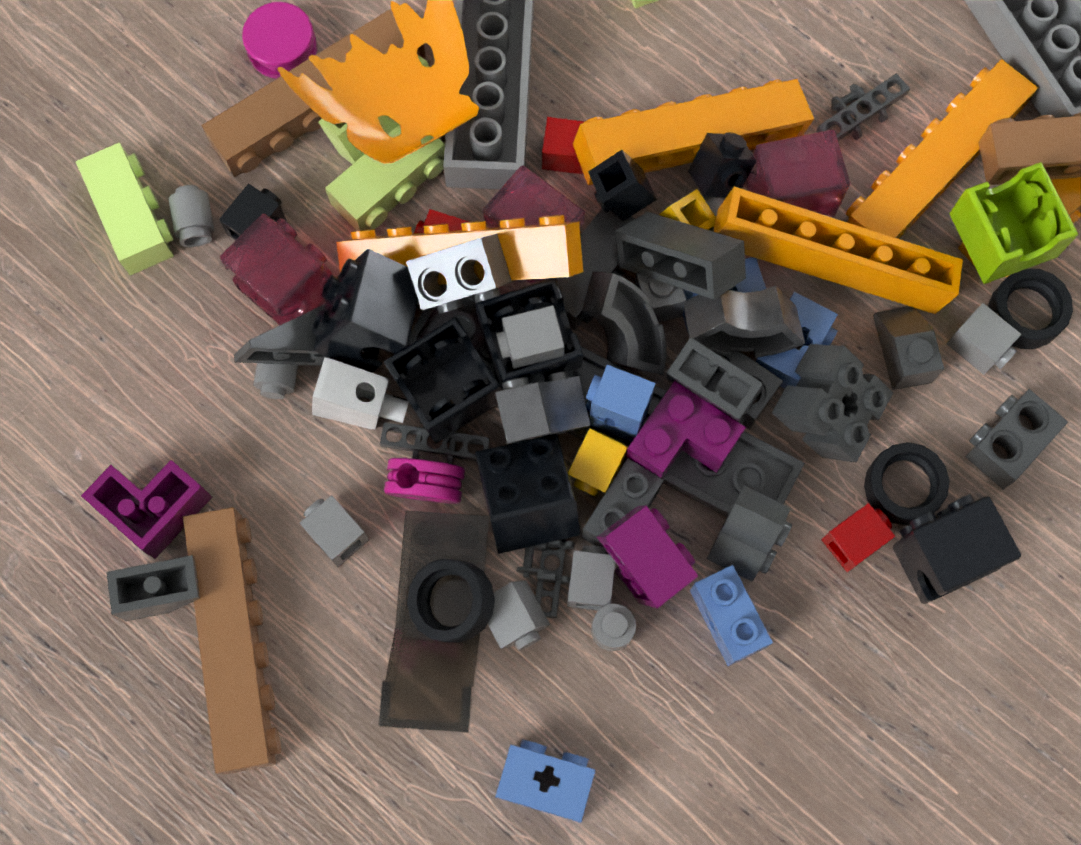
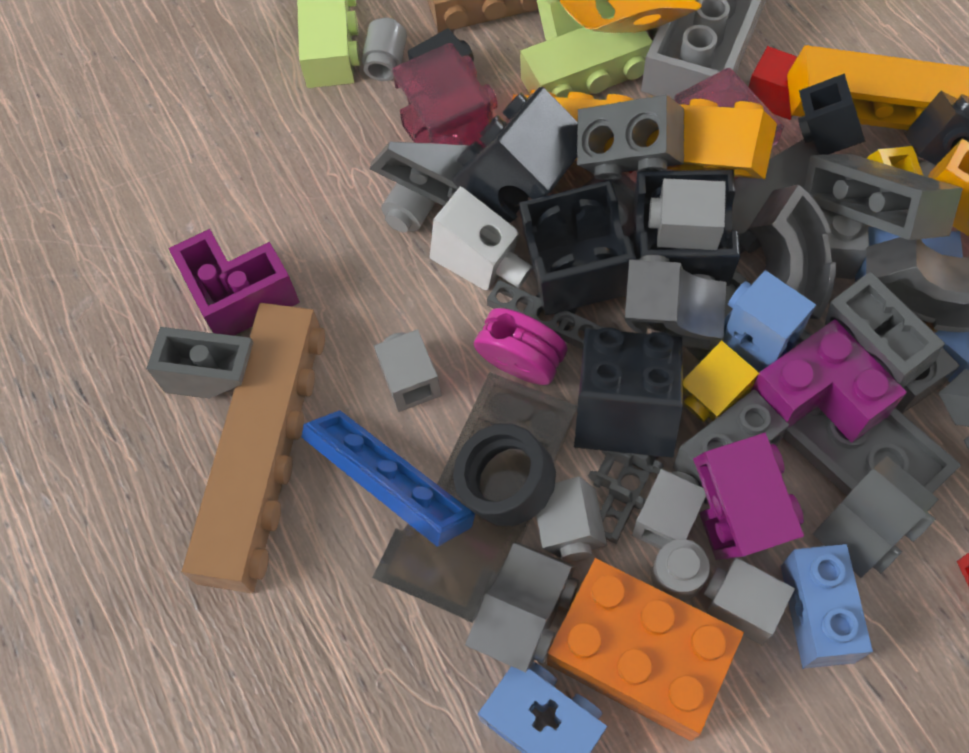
camera: 25 degrees right, 10 degrees down
none -> blue tile [301,410,476,547]
none -> flat silver brick [465,543,580,672]
none -> orange brick [547,558,744,741]
none -> light grey brick [704,557,795,645]

